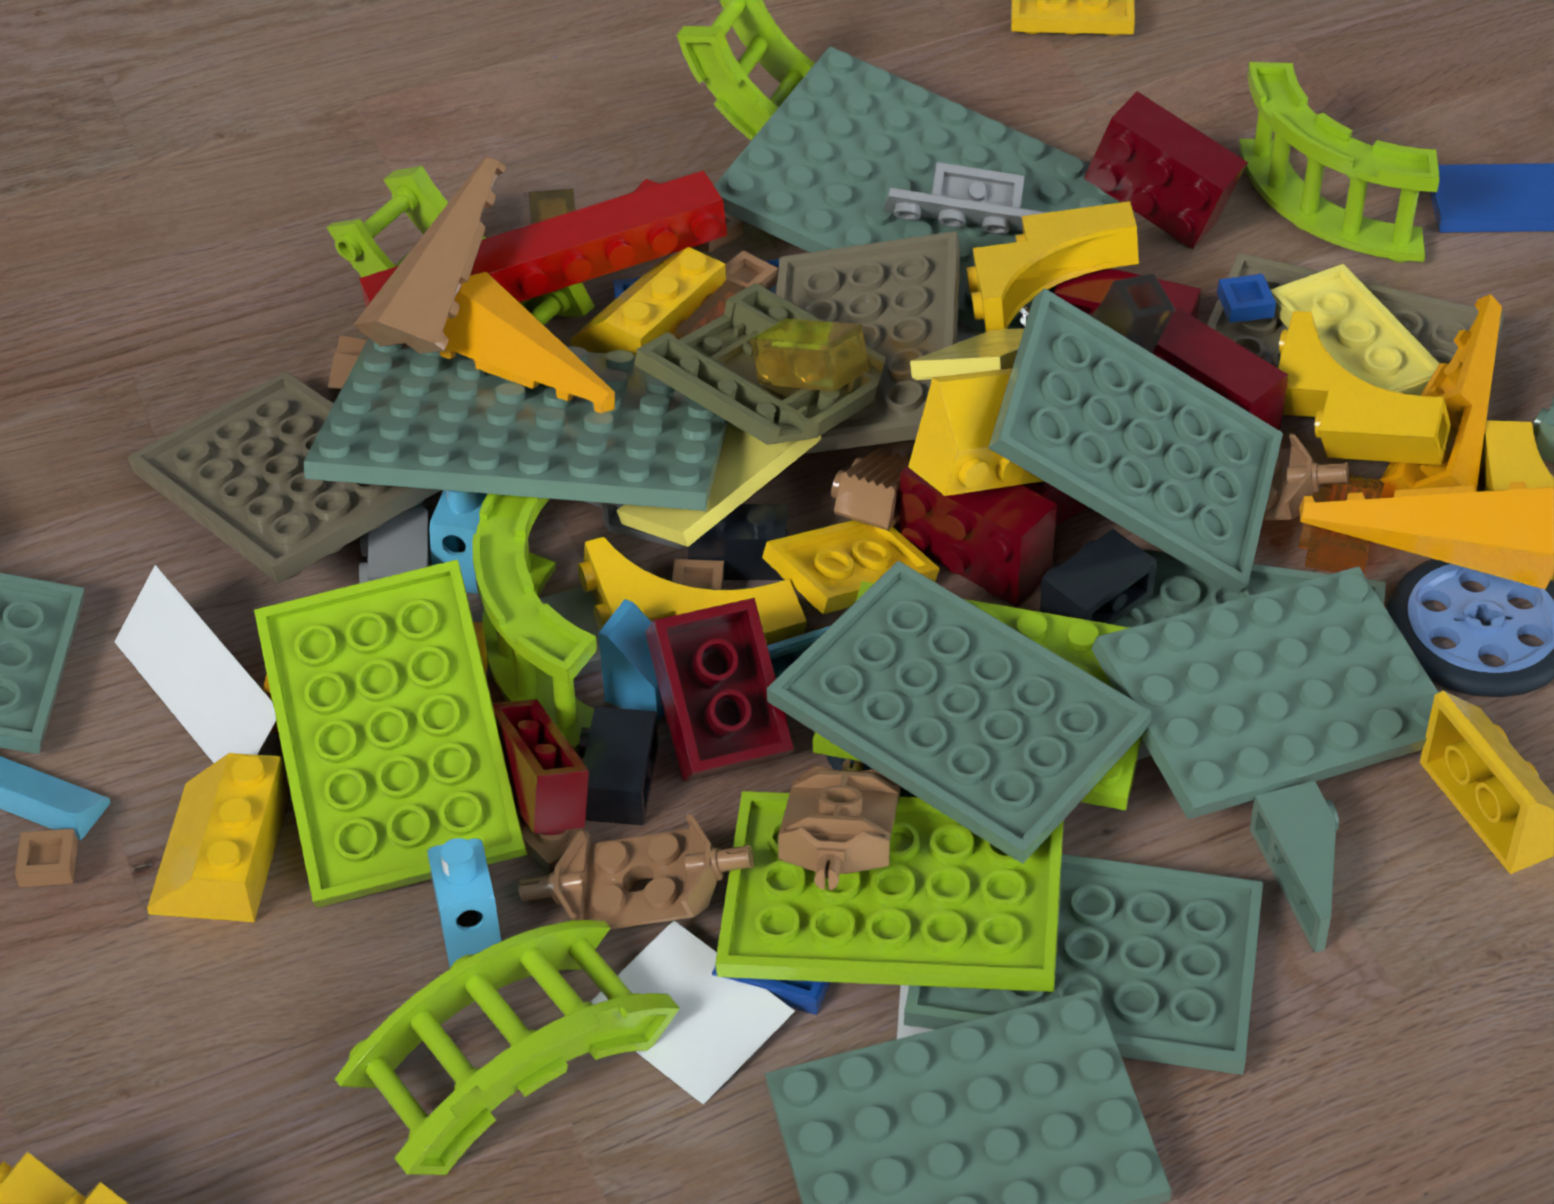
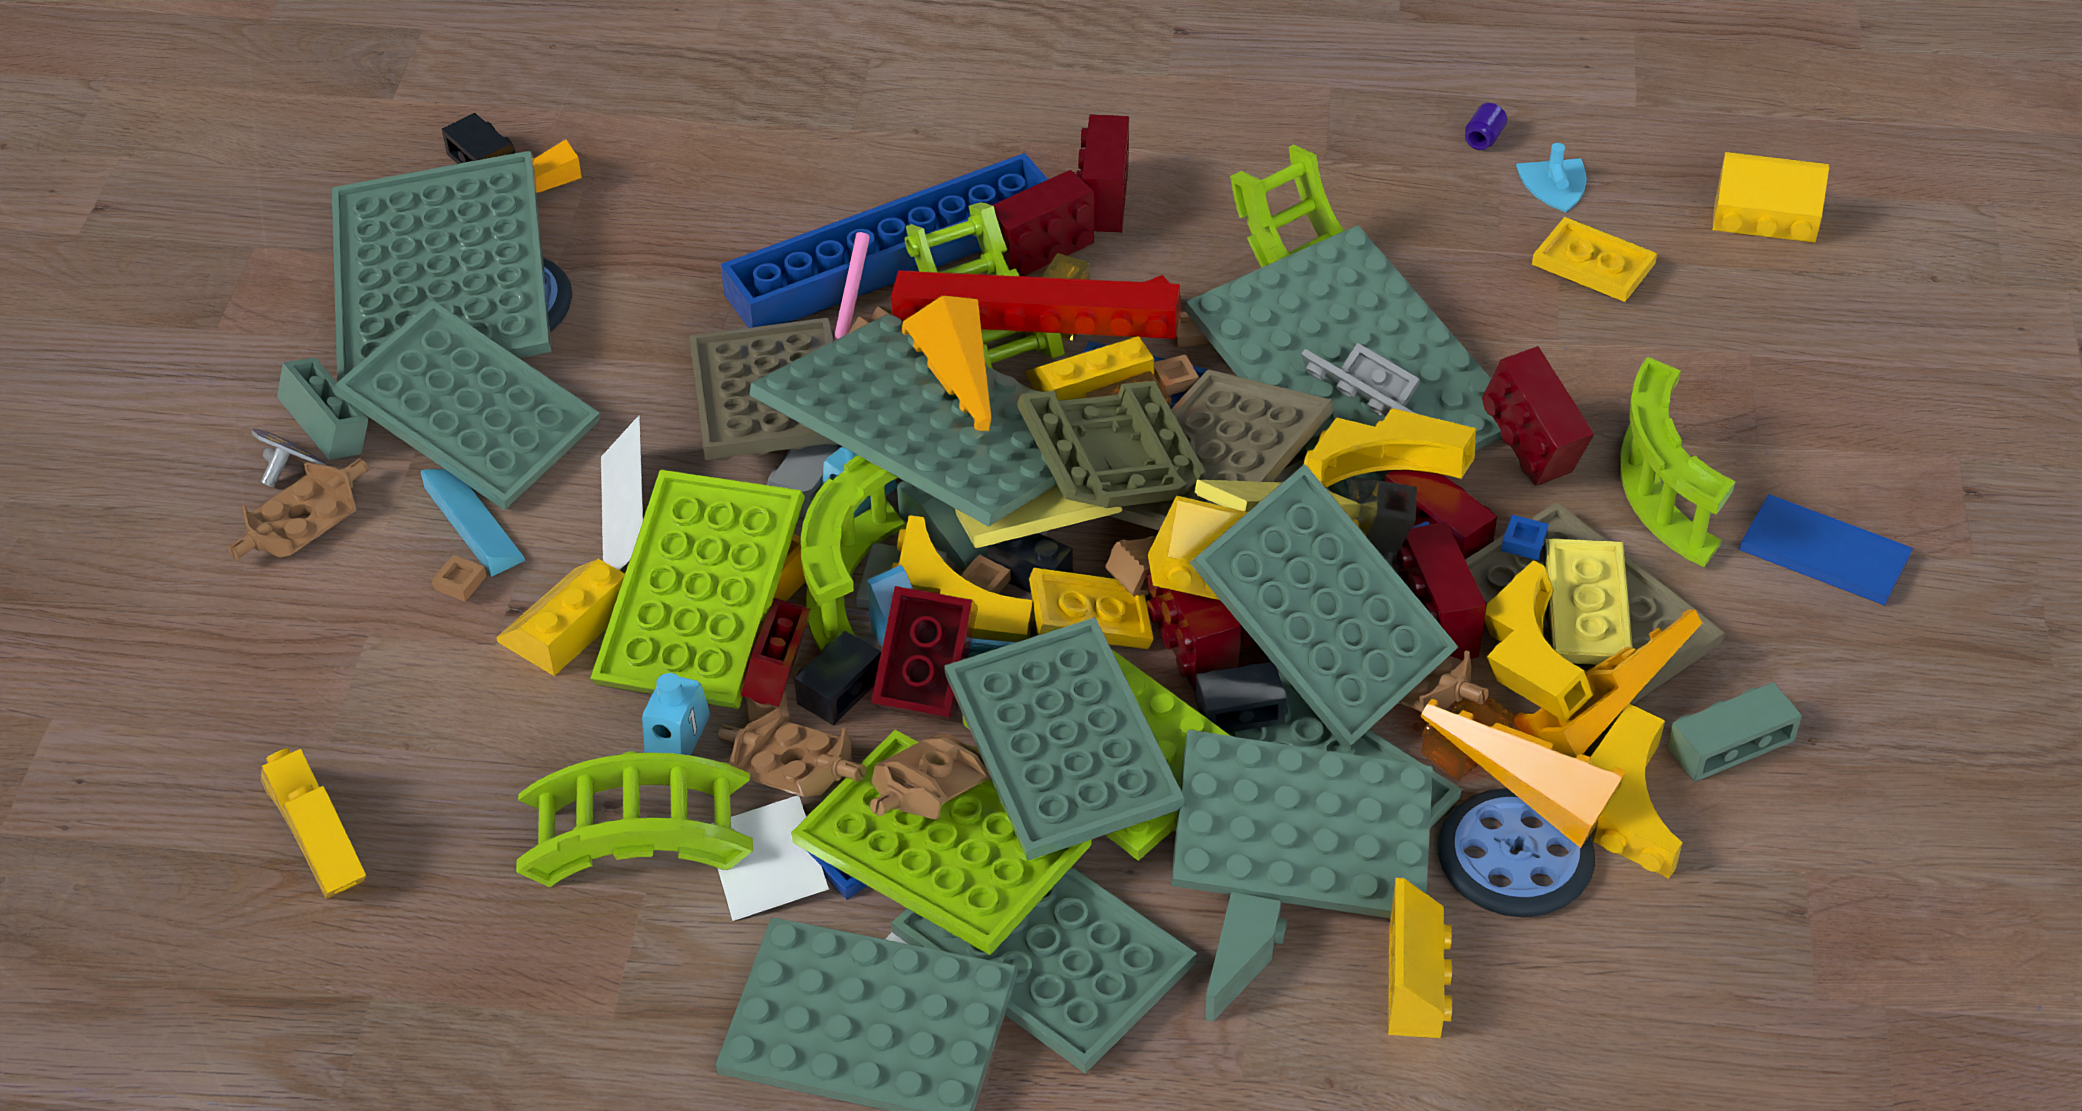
camera: 30 degrees right, 0 degrees up
medium nougat wedge [353,157,506,354] -> none
clear yellow brick [750,318,870,392] -> none
none -> blue brick [720,153,1048,328]
none -> bright pink piece [833,232,870,341]
none -> sand green slope [897,481,988,571]
none -> dark red brick [992,169,1094,276]
none -> dark red brick [1076,114,1129,233]

